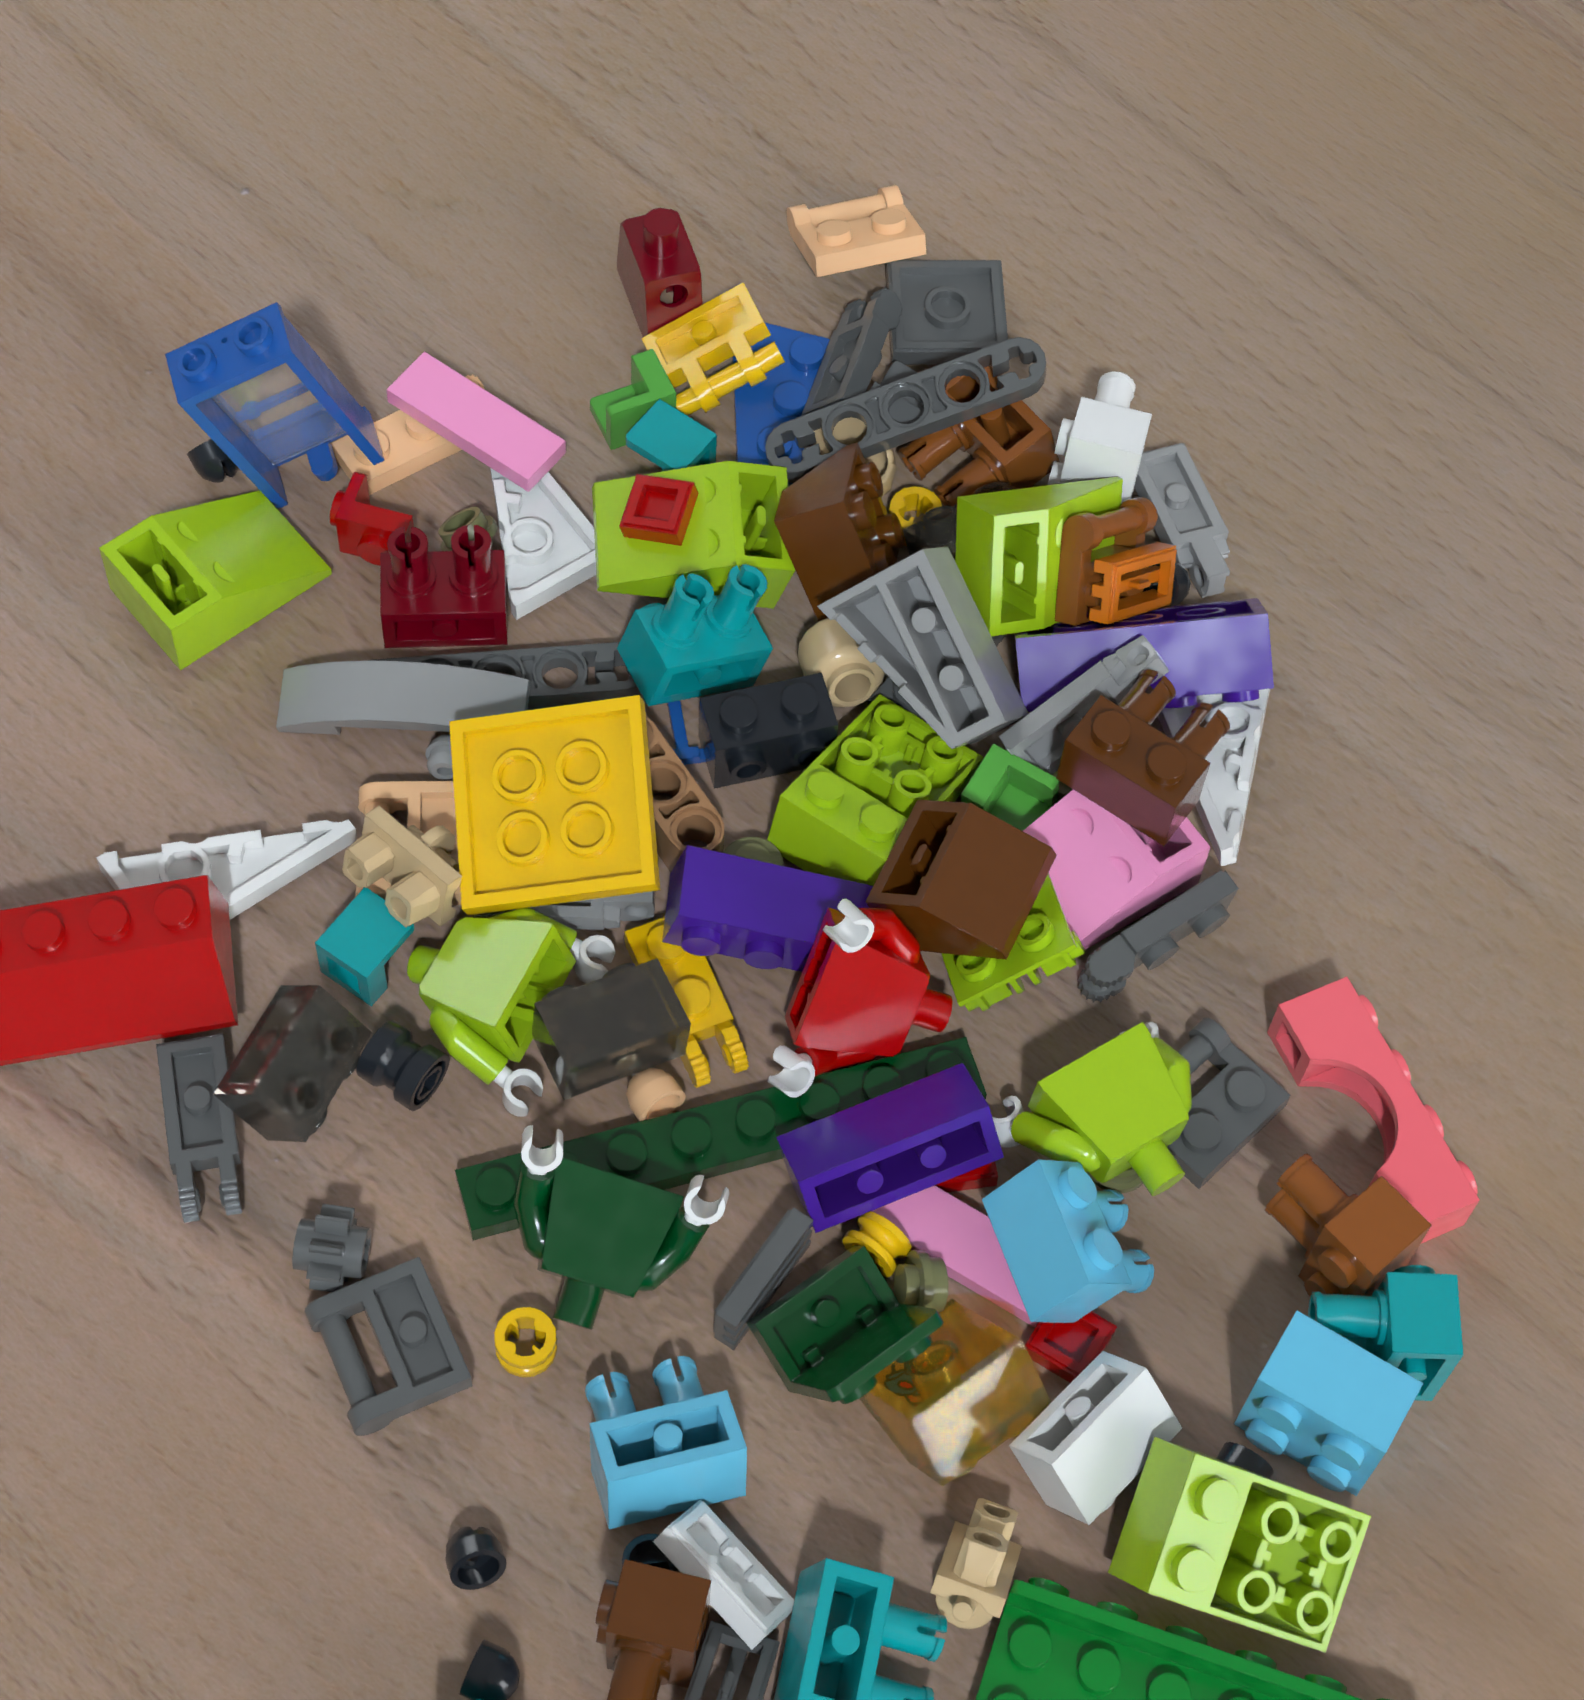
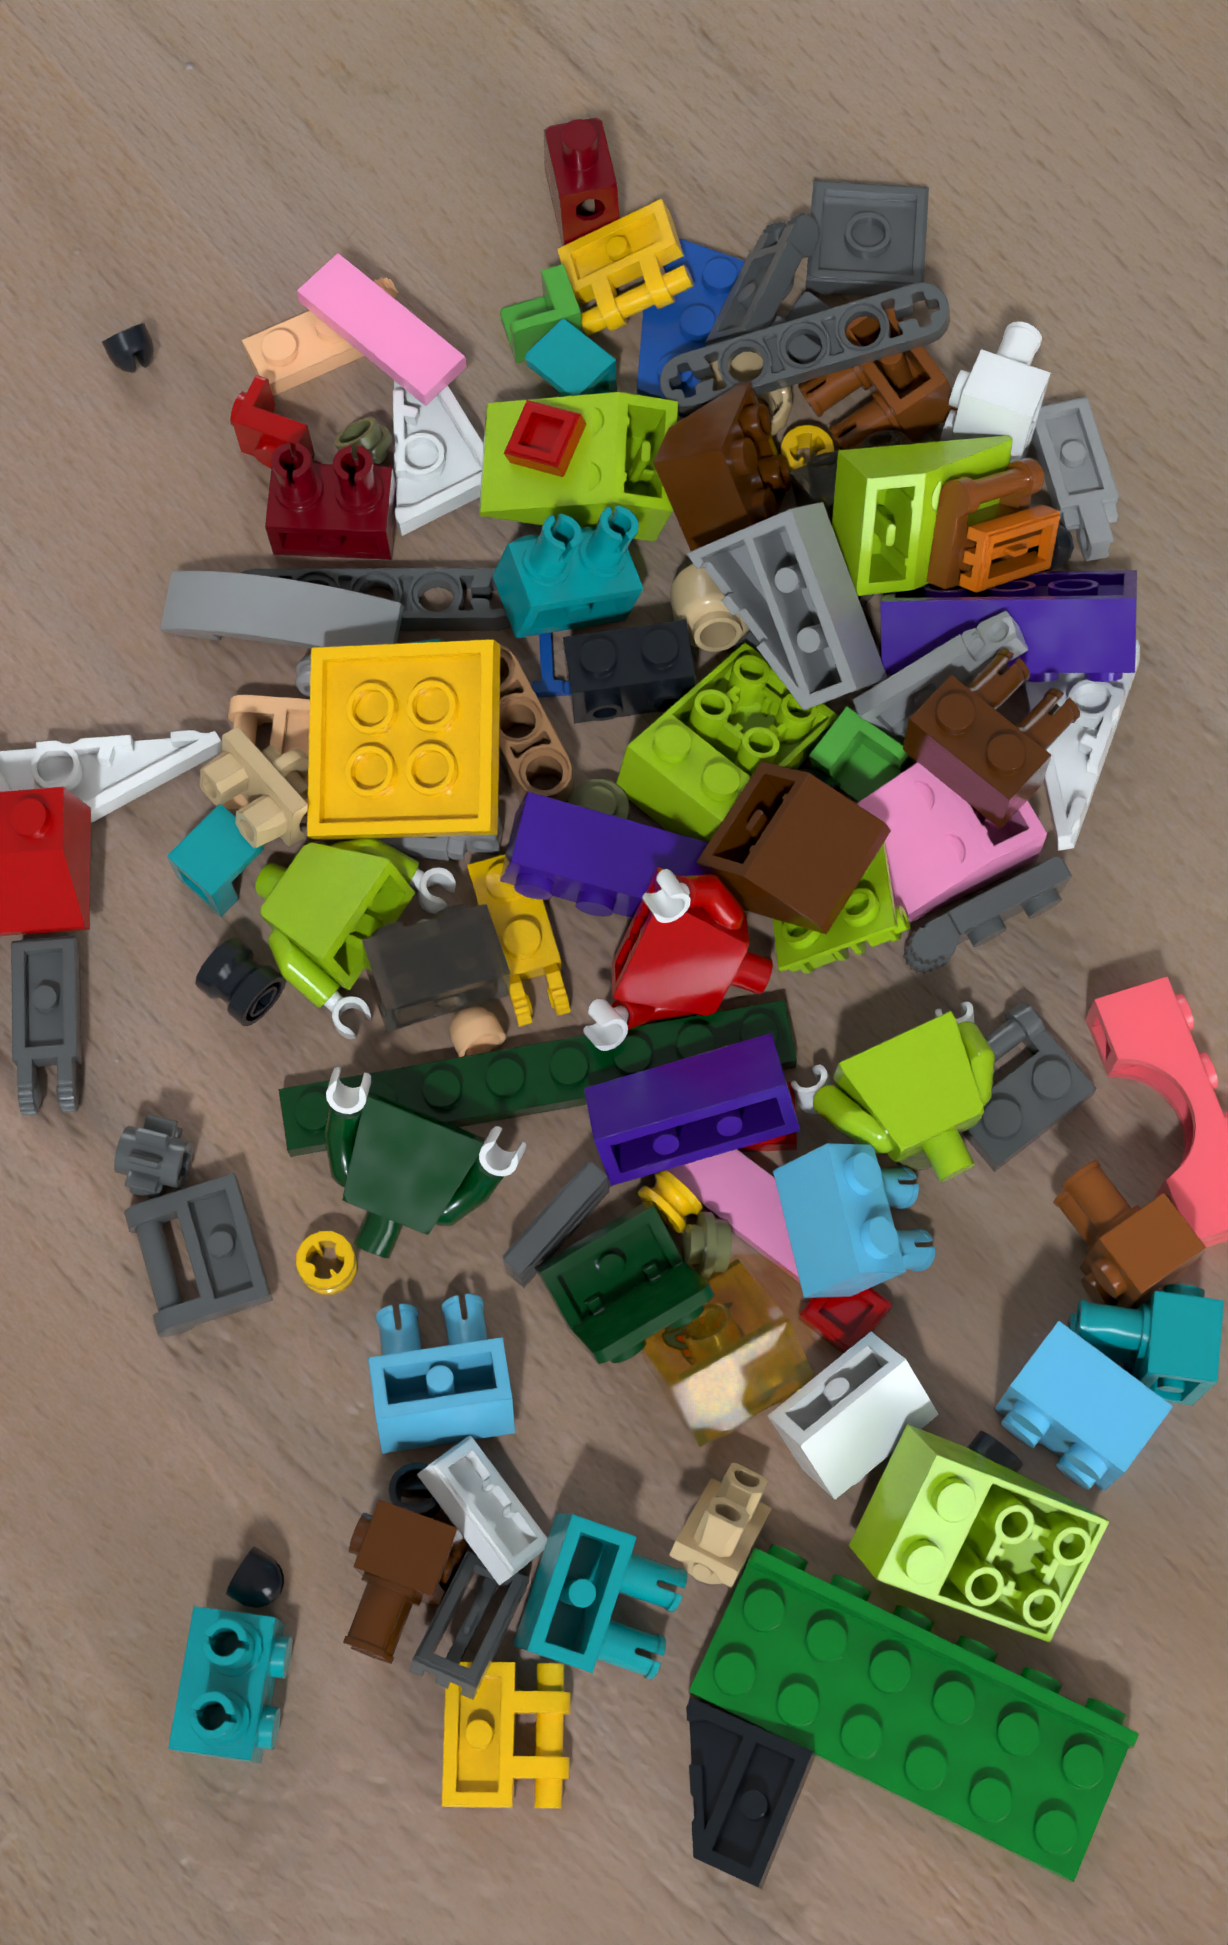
camera: 15 degrees right, 10 degrees up
lime slope [99,490,332,671] -> none
blue door [165,302,385,509] -> none
clear smoke brick [213,985,372,1142] -> none
black hinge [445,1526,507,1590] -> none
light nougat plate [786,185,926,277] -> none

